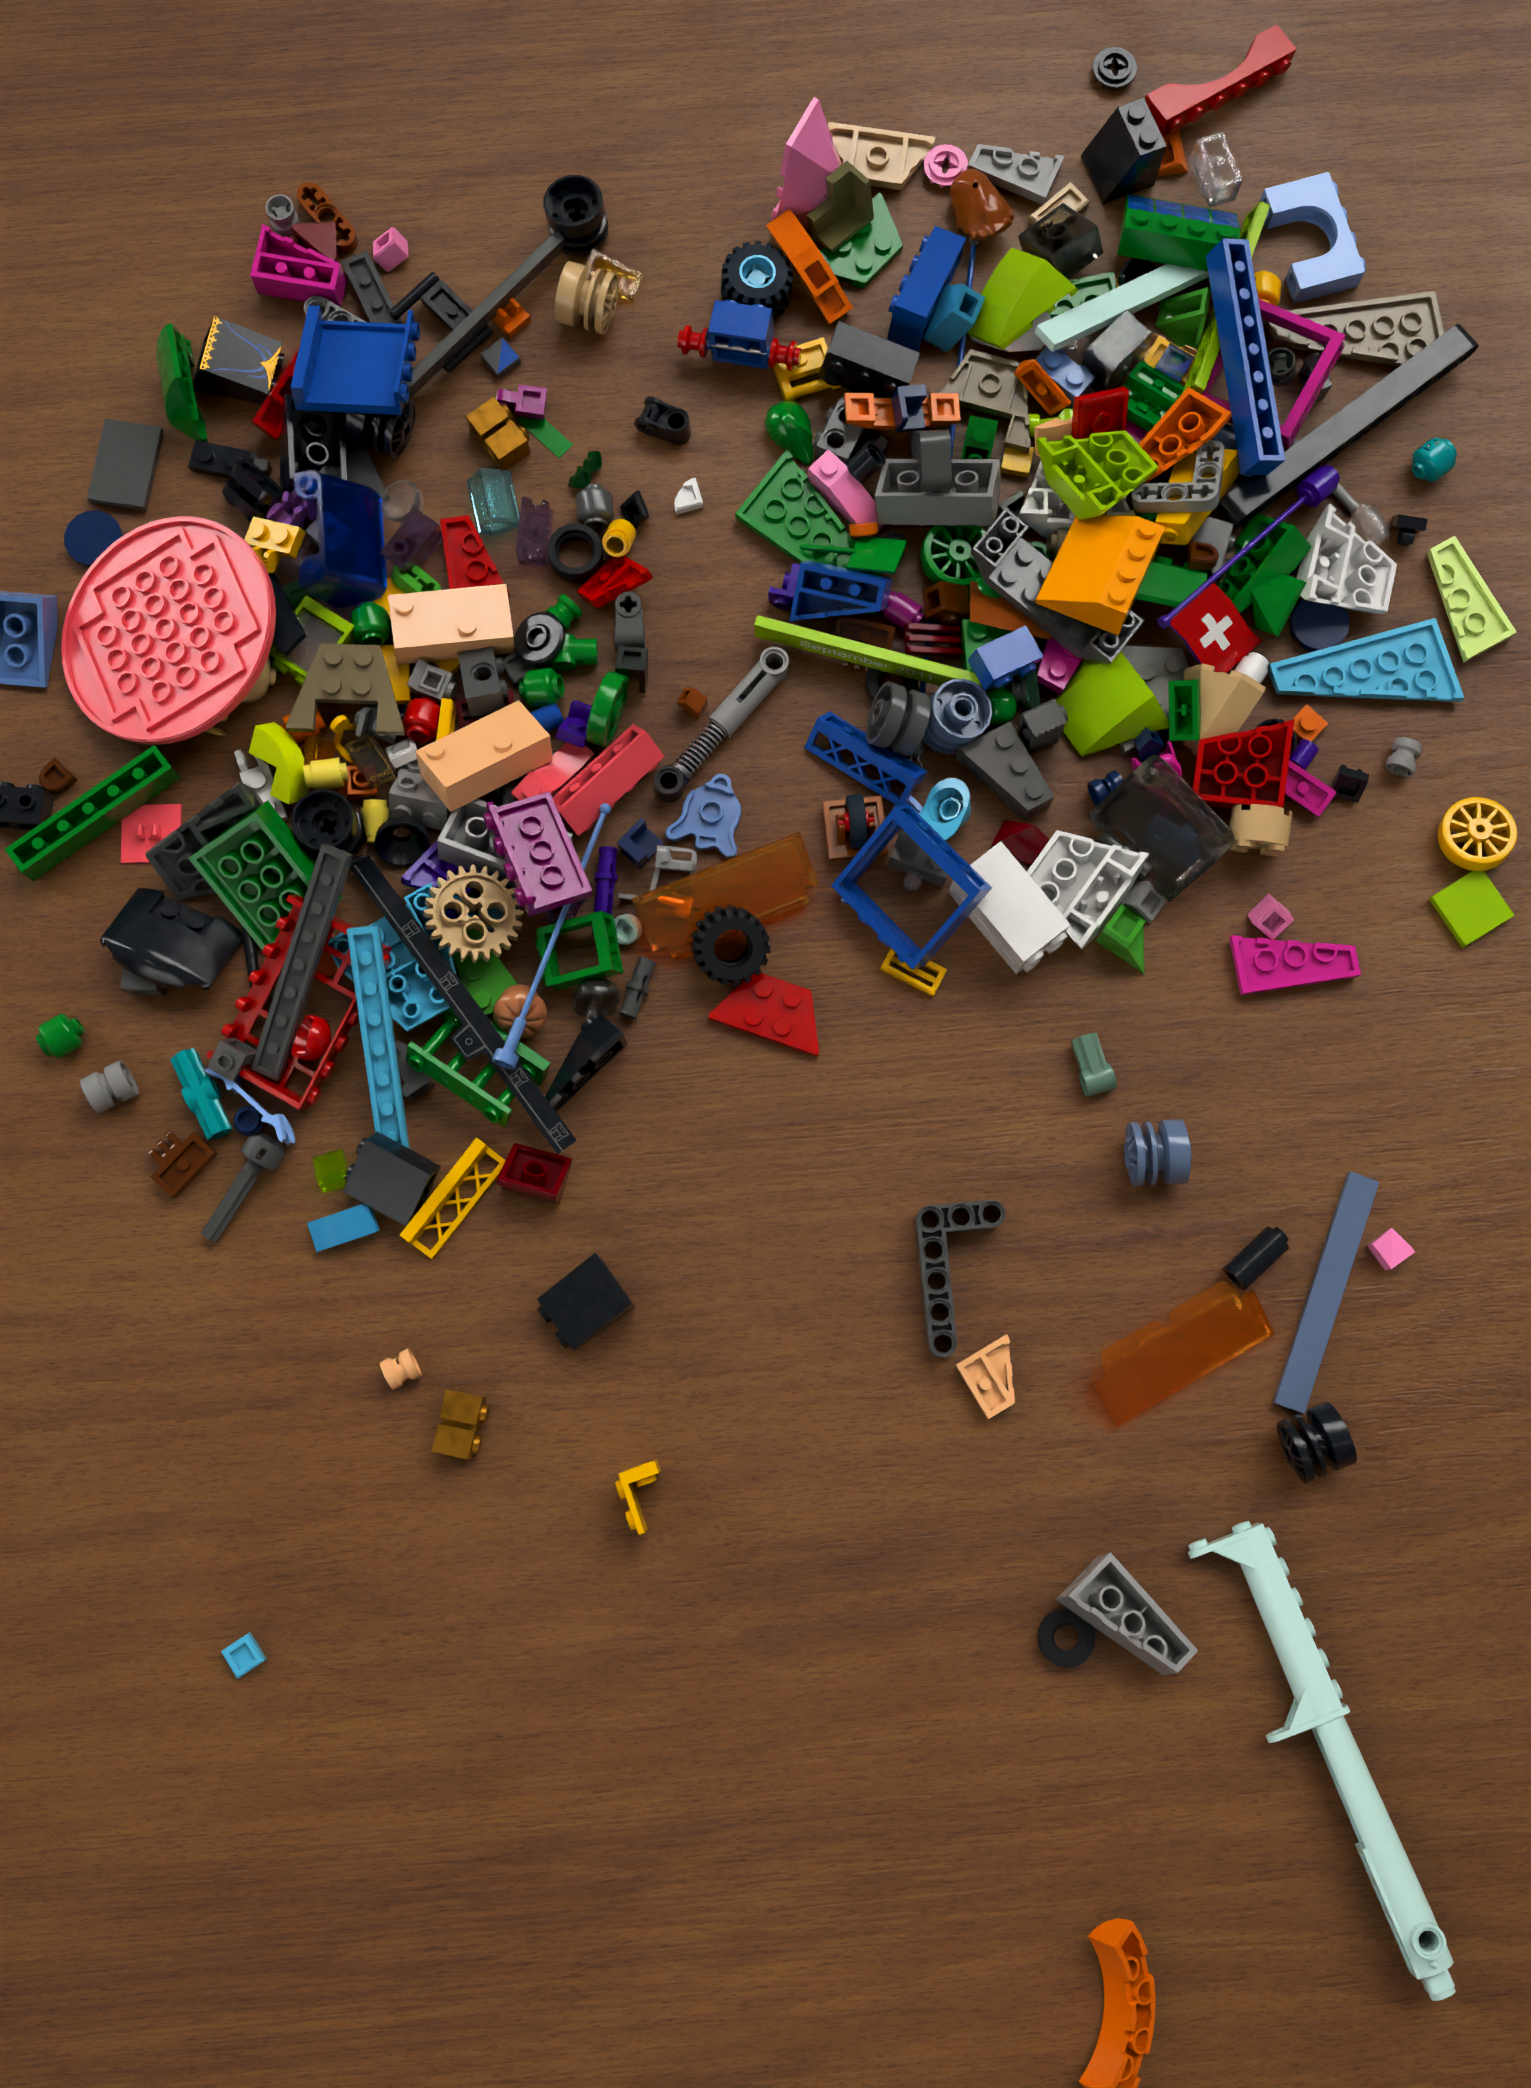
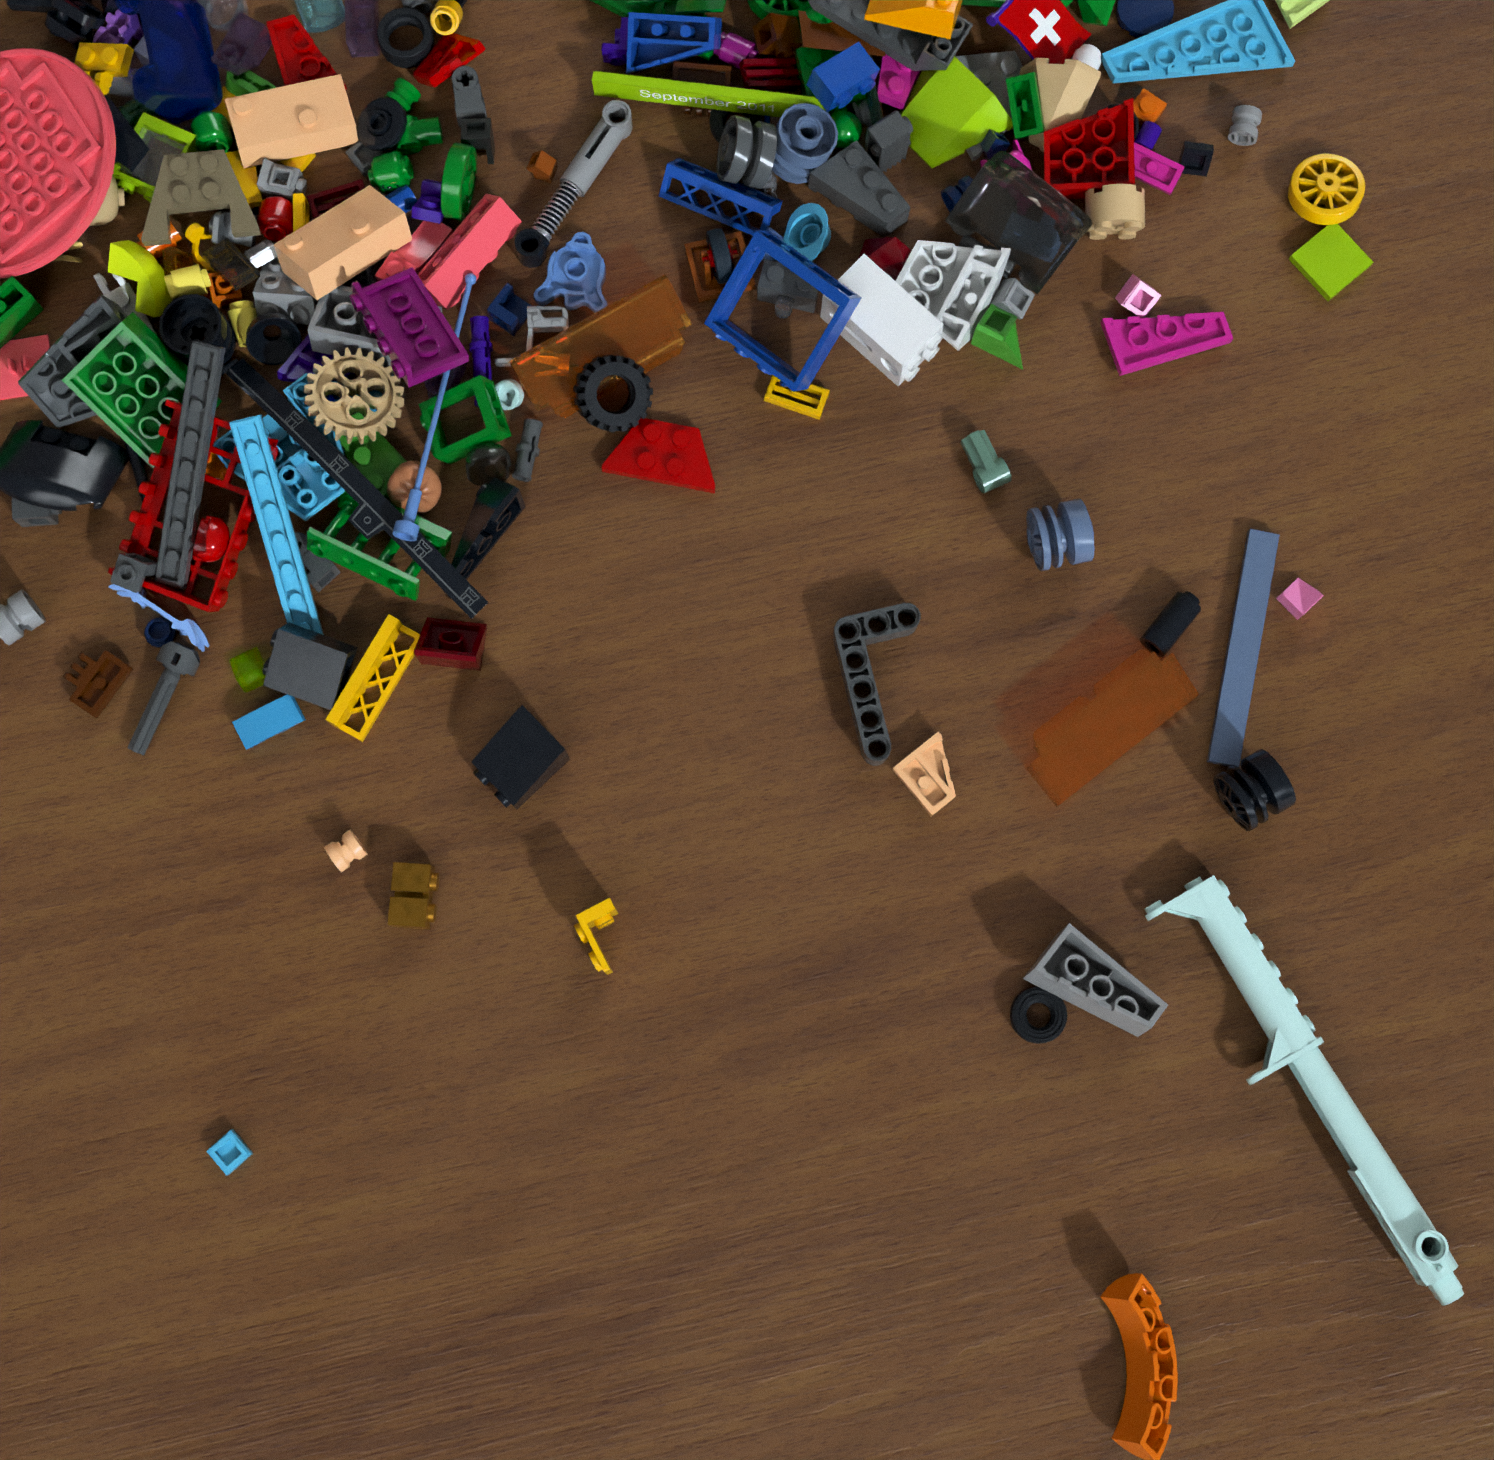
camera: 10 degrees left, 0 degrees up
teal piece [170,1048,233,1141] -> none
dark grey brick [458,646,509,717] -> none

